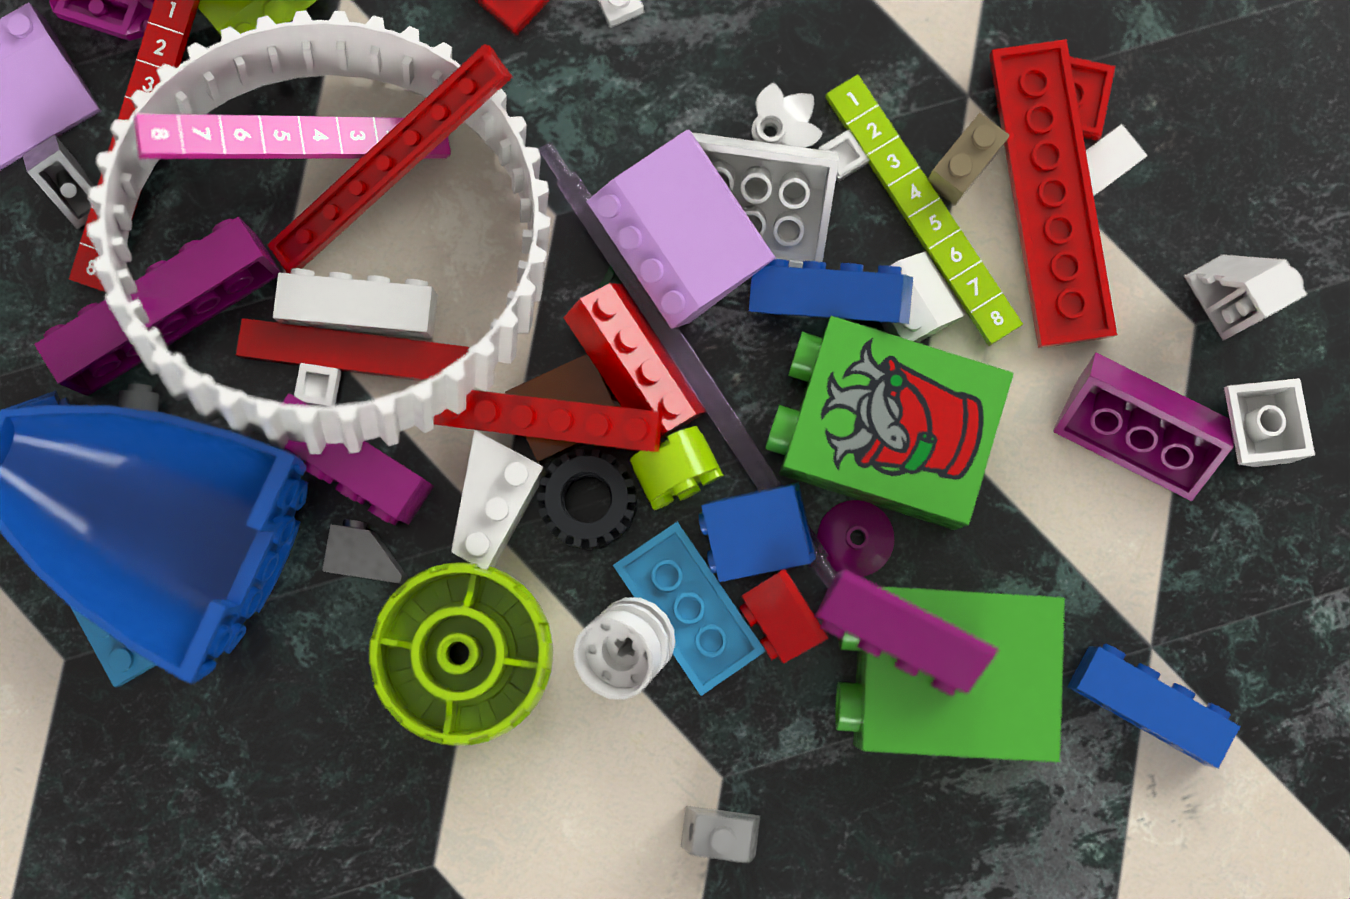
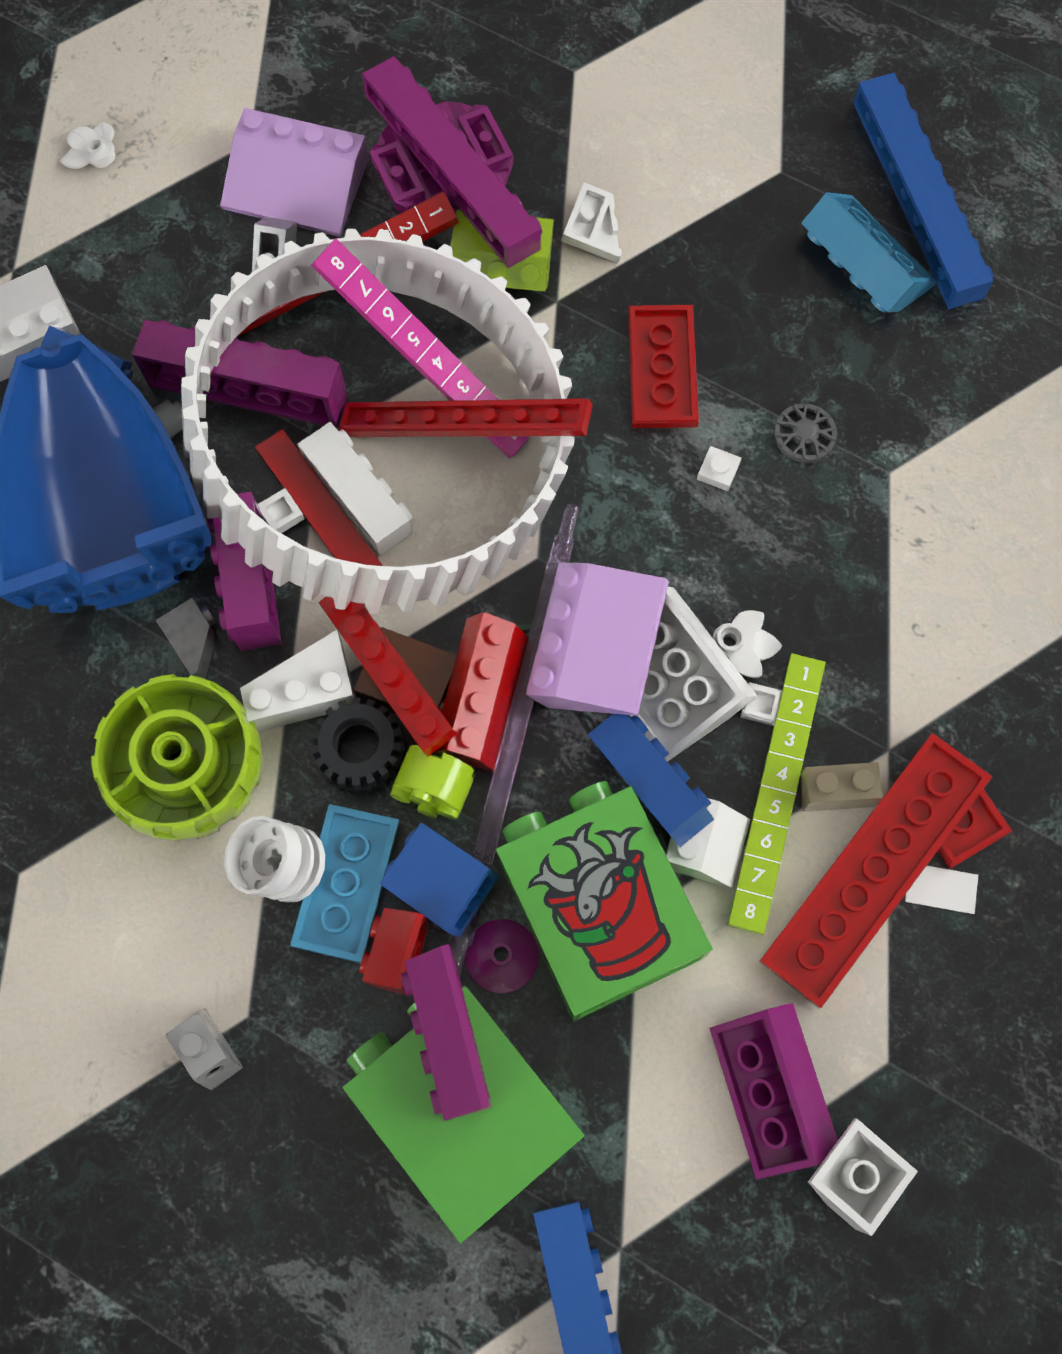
camera: 50 degrees right, 10 degrees down
white wedge [1184,255,1307,341] -> none

